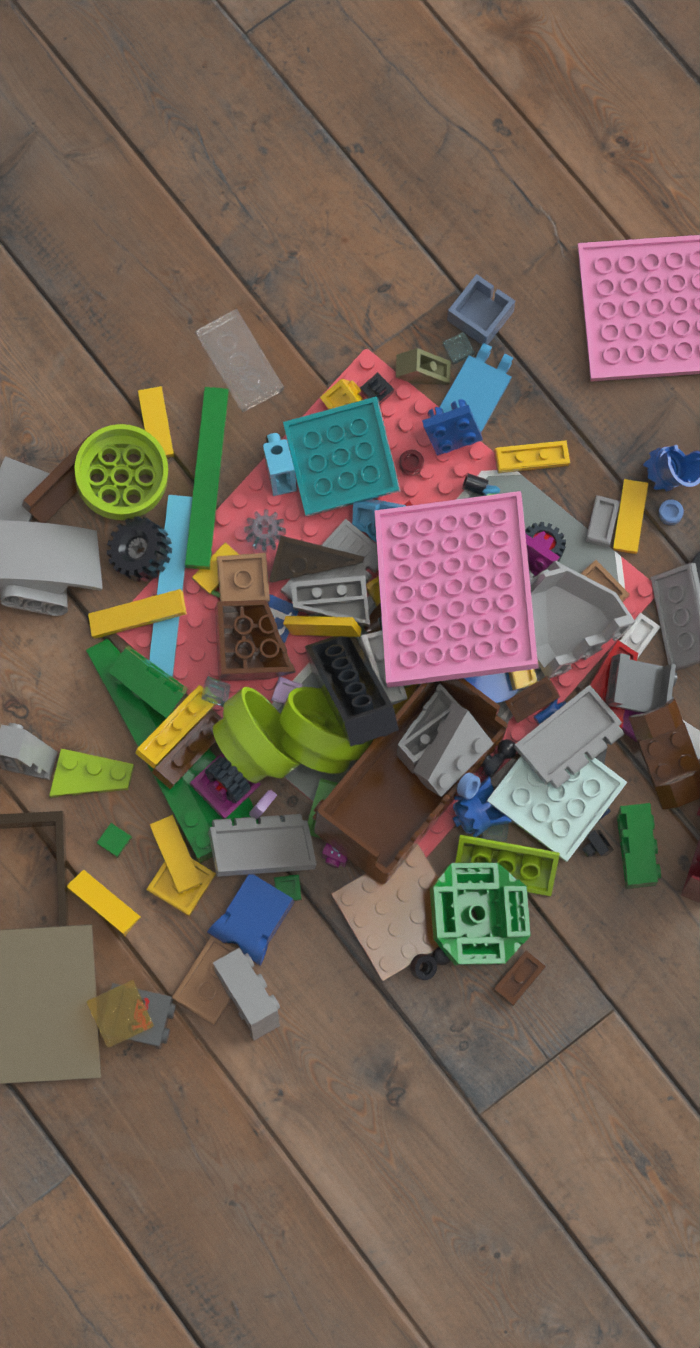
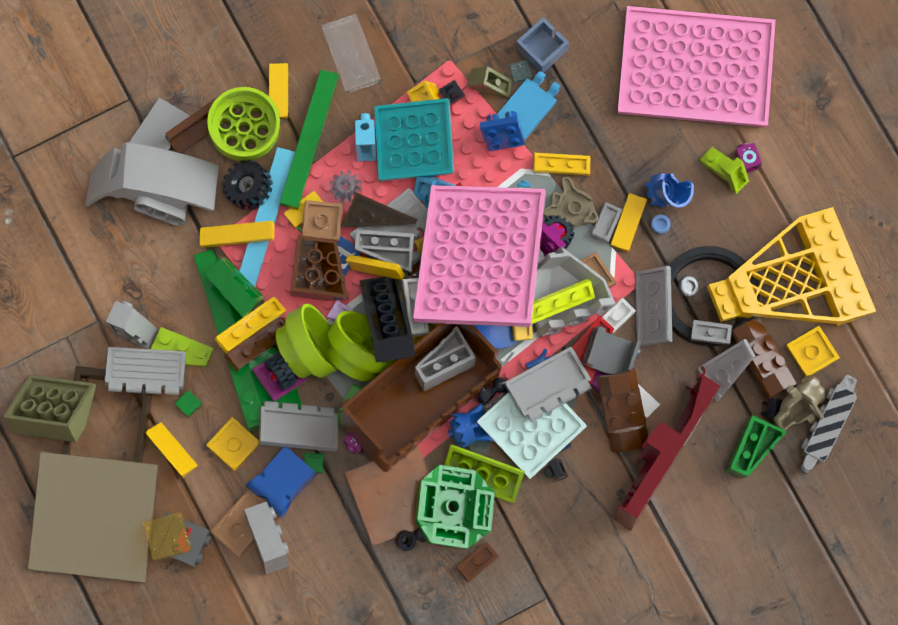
camera: 10 degrees right, 0 degrees up
yellow tile [150,815,202,894] -> none
clear light blue tile [201,676,231,707] -> none
lavender tile [249,790,277,820] -> none
dark red tile [399,450,424,475] -> none
light grey wedge [413,702,494,797] -> none
medium blue tile [457,773,480,799] -> none
black hinge [462,473,489,496] -> none
reddish brown plate [505,676,561,723] -> none
green wedge [616,803,661,889] -> none
none -> light grey hinge [105,347,186,395]
none -> neon yellow plate [531,279,595,324]
none -> dark tan tile [543,177,598,227]

